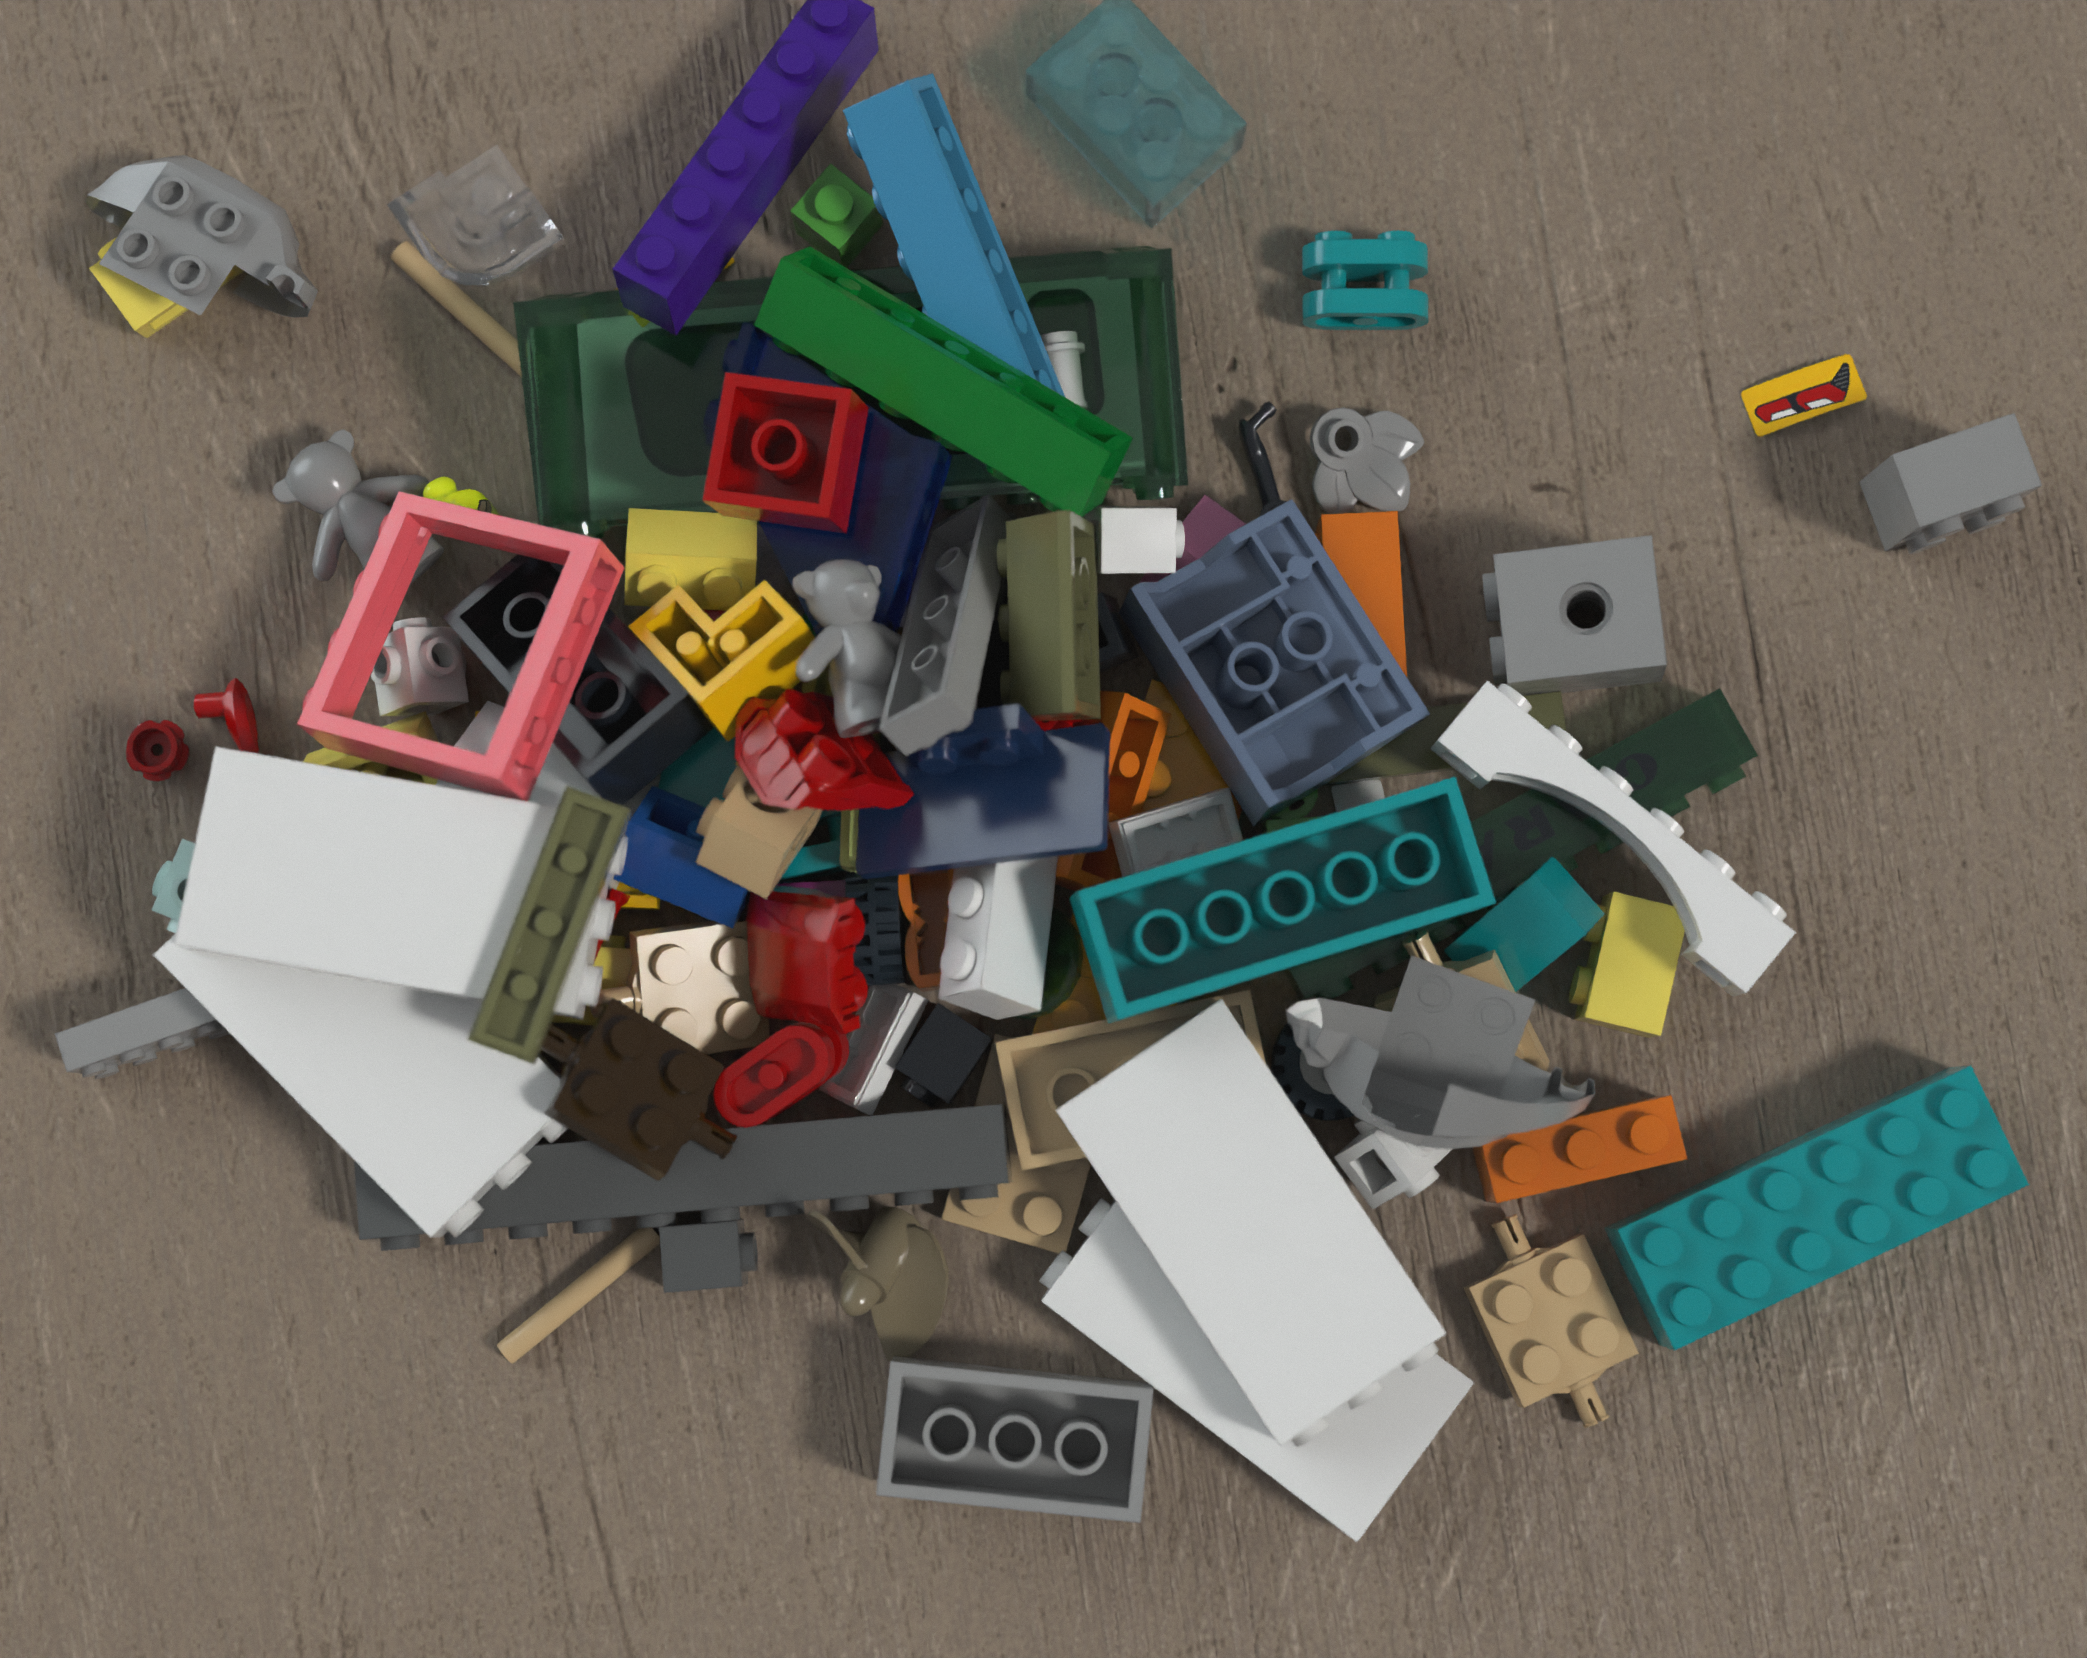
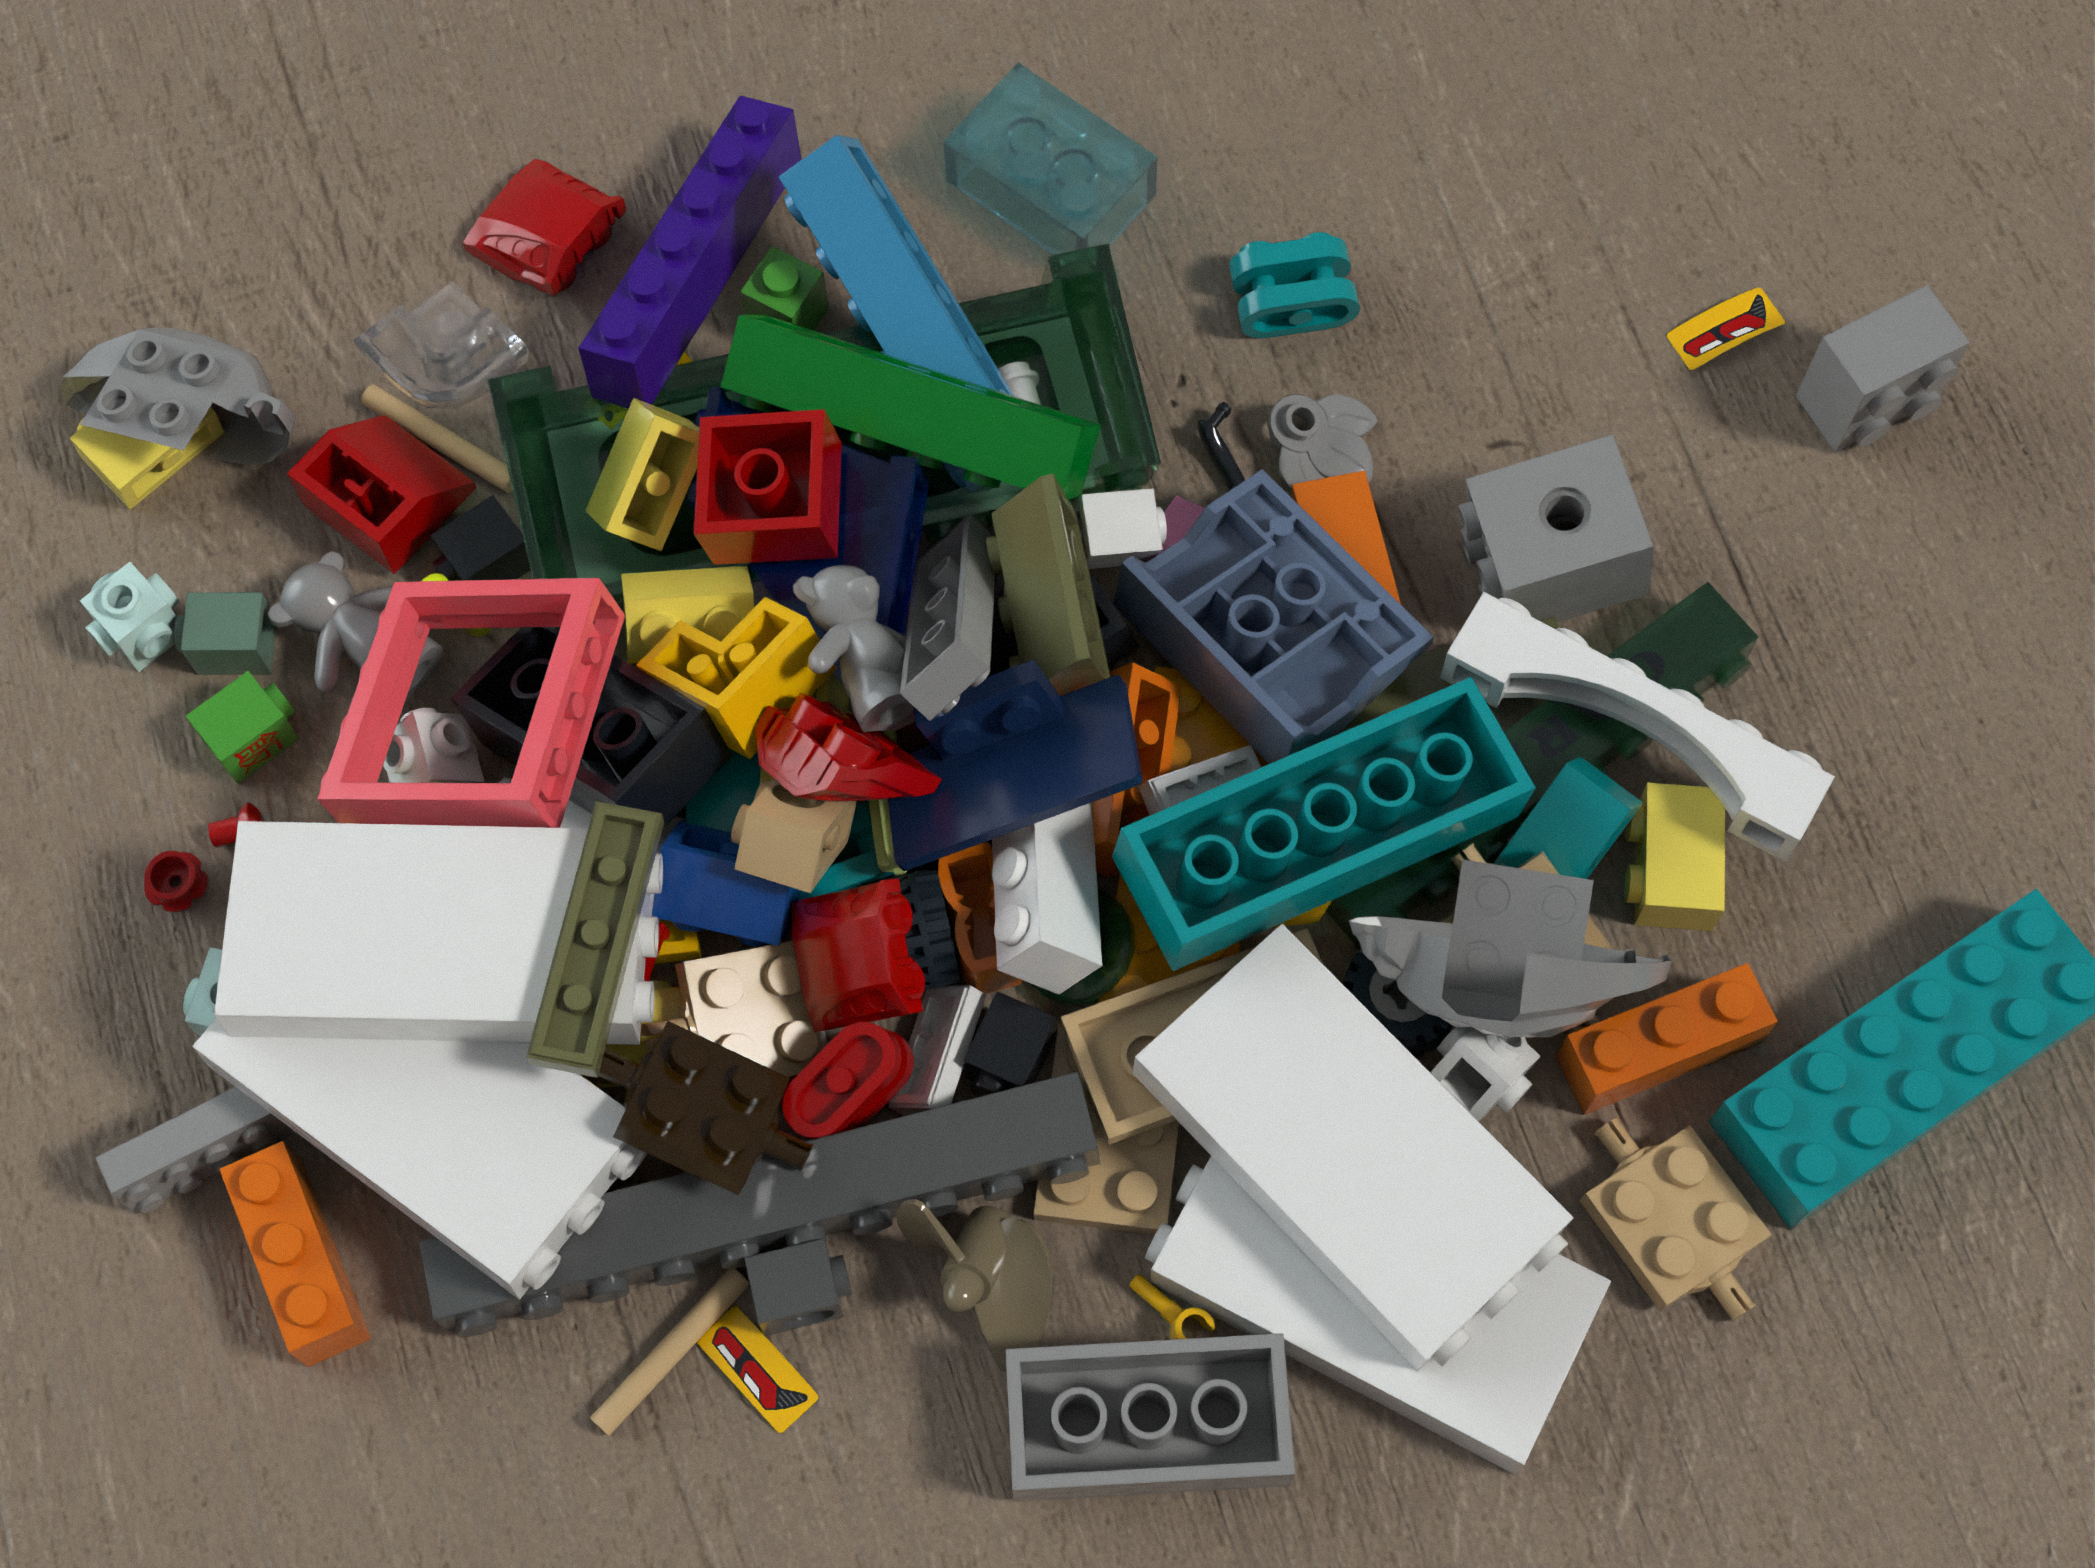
camera: 10 degrees left, 15 degrees down
none -> light aqua brick [79,562,180,672]
none -> sand green brick [174,592,277,675]
none -> bright green brick [185,671,299,784]
none -> orange brick [219,1141,371,1367]
none -> red slope [287,415,477,575]
none -> black brick [430,495,537,581]
none -> red slope [463,159,627,297]
none -> light yellow brick [585,398,699,551]
none -> yellow sticker [697,1306,818,1433]
none -> yellow hand [1129,1274,1215,1340]

